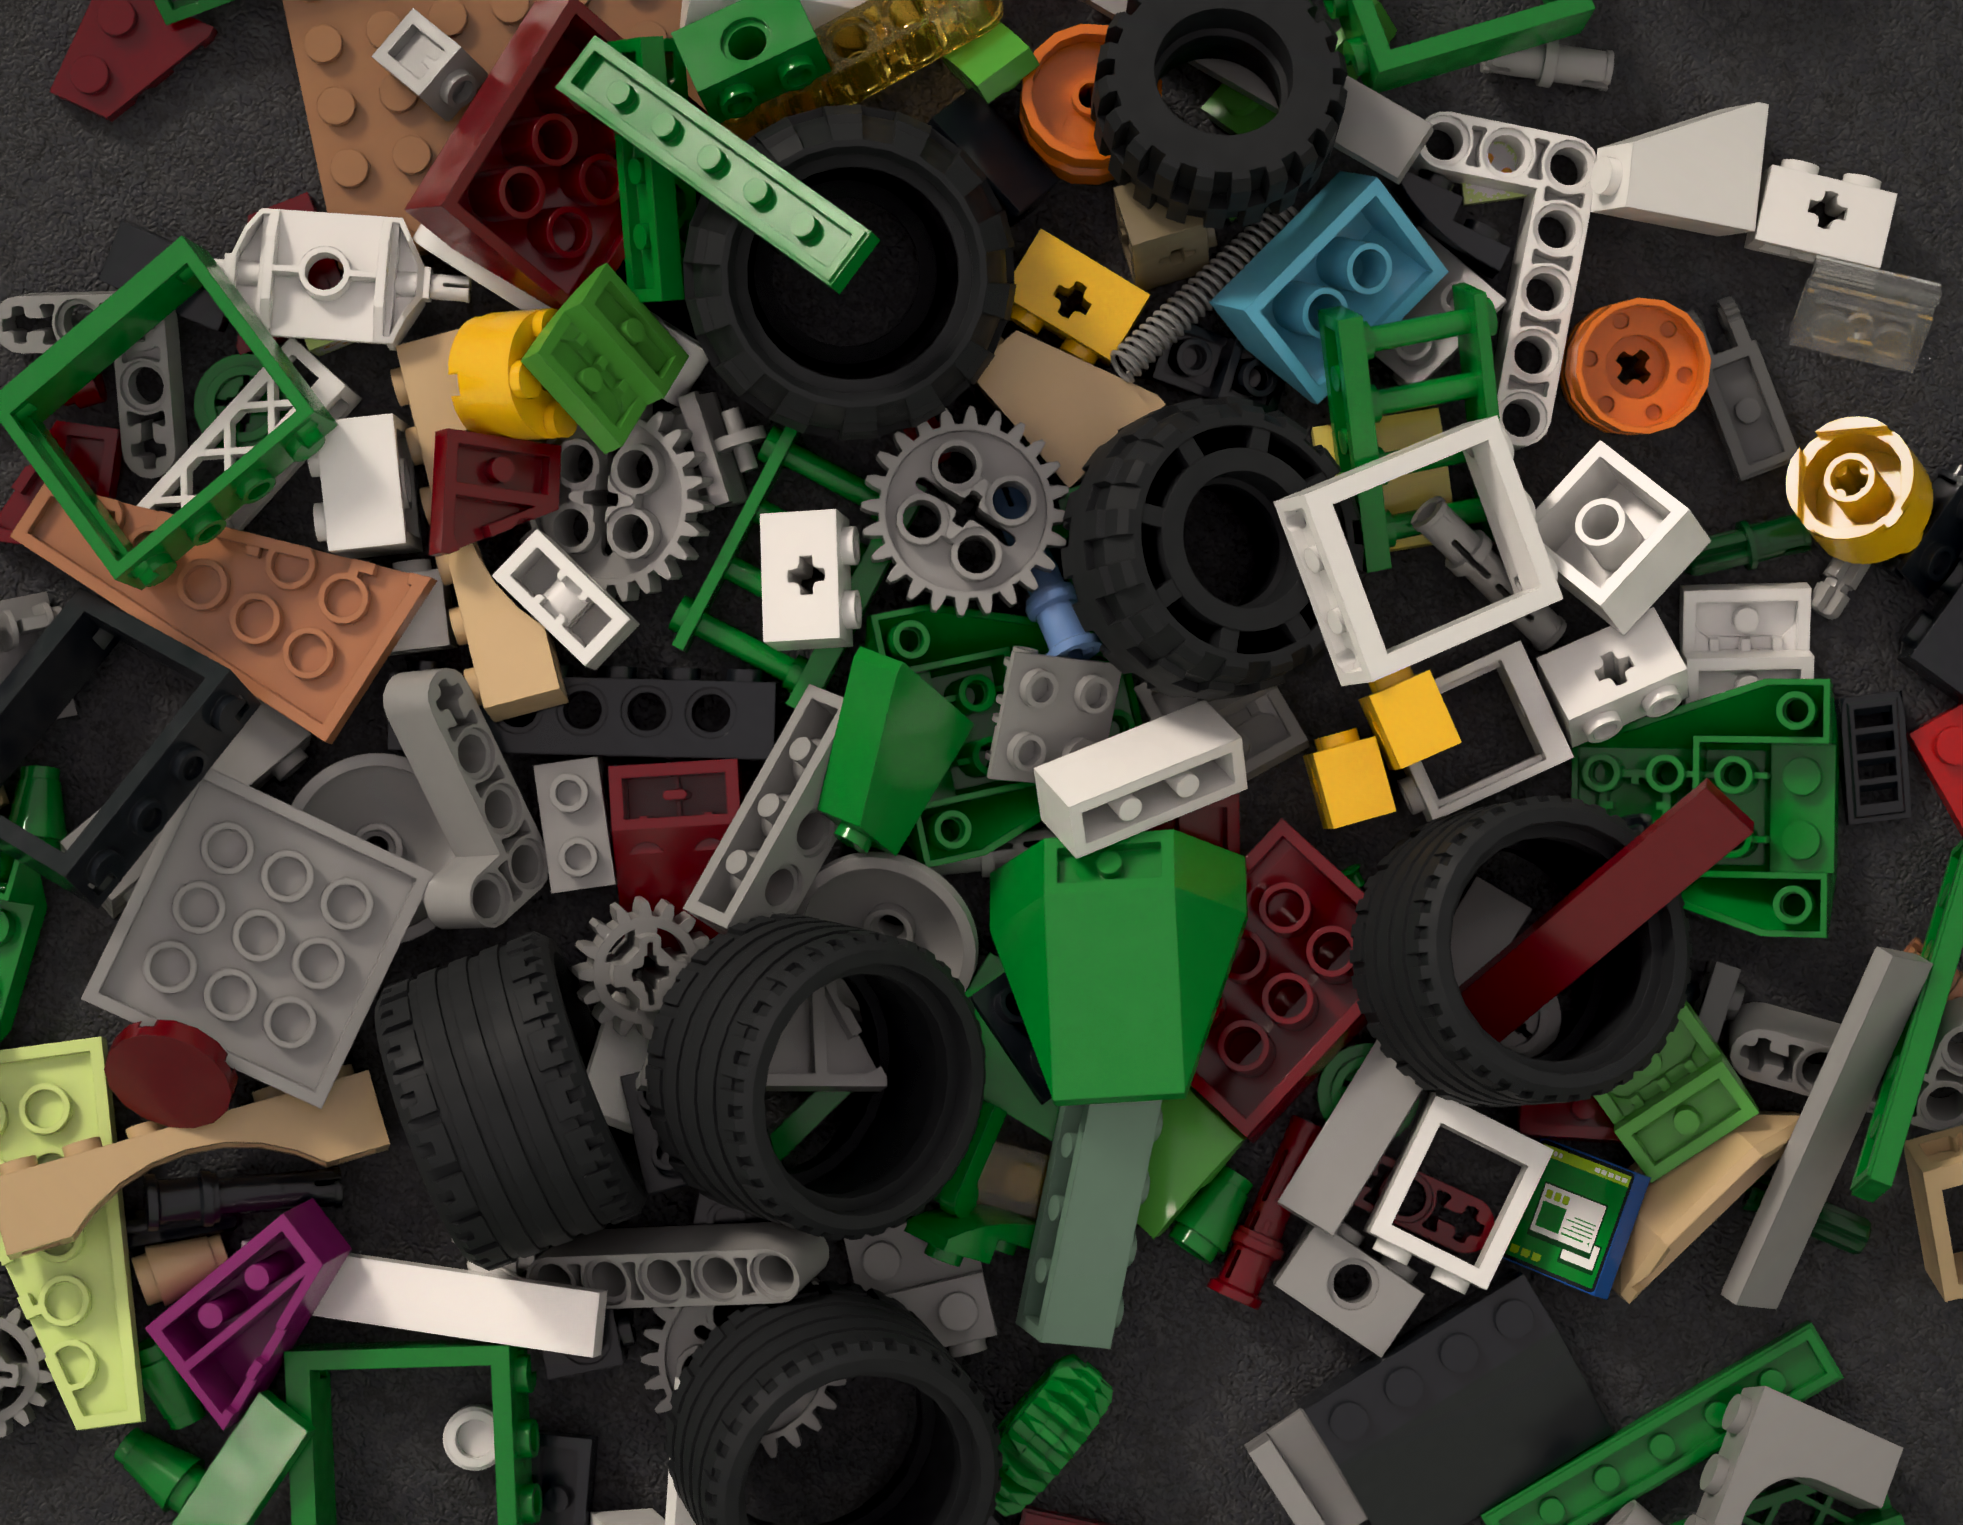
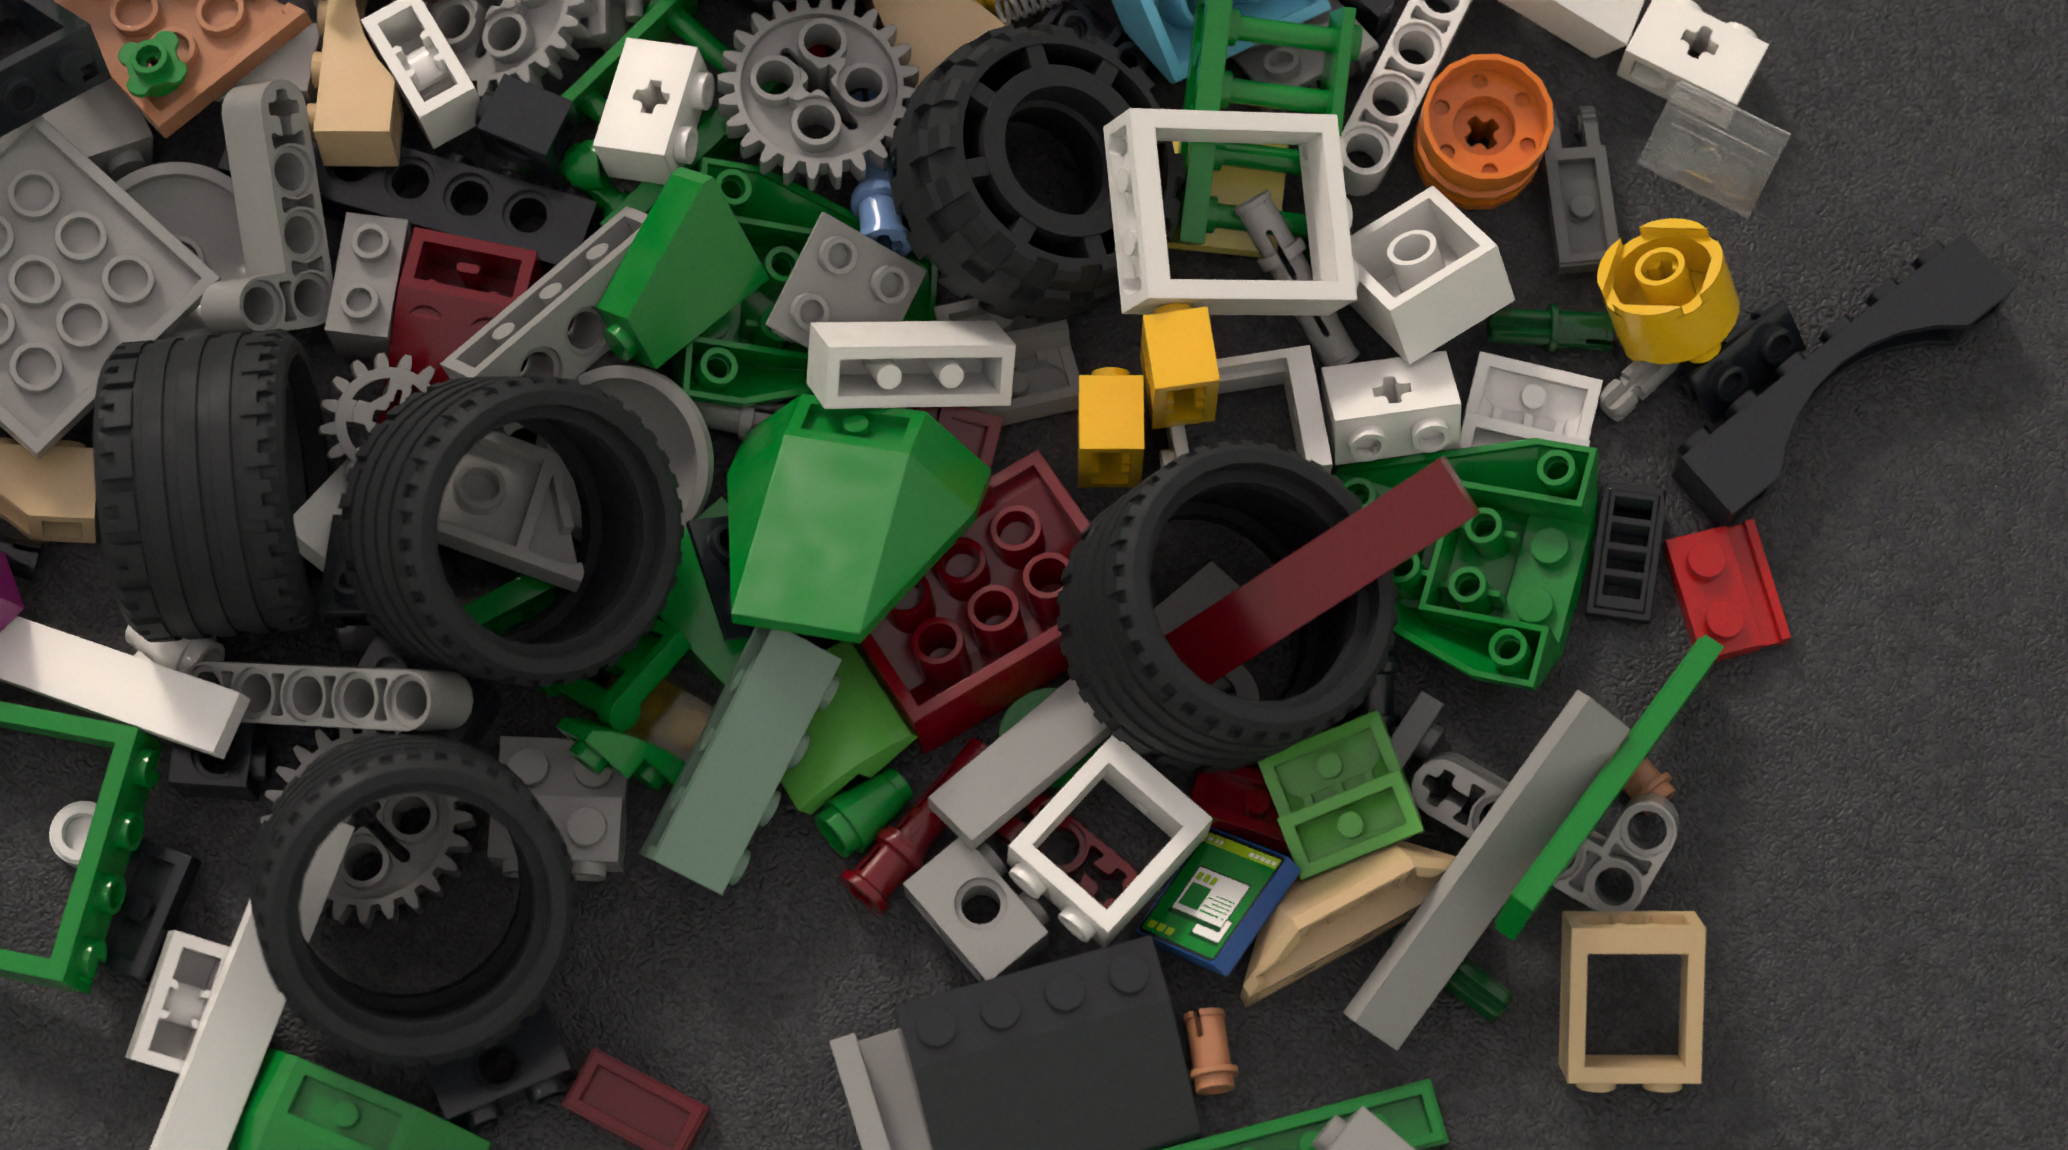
camera: 20 degrees right, 15 degrees down
green gear [995,1354,1113,1517] -> none
none -> green plate [118,31,188,98]
none -> black brick [475,74,580,179]
none -> green hinge [562,140,612,190]
none -> nougat pin [1183,1007,1240,1095]

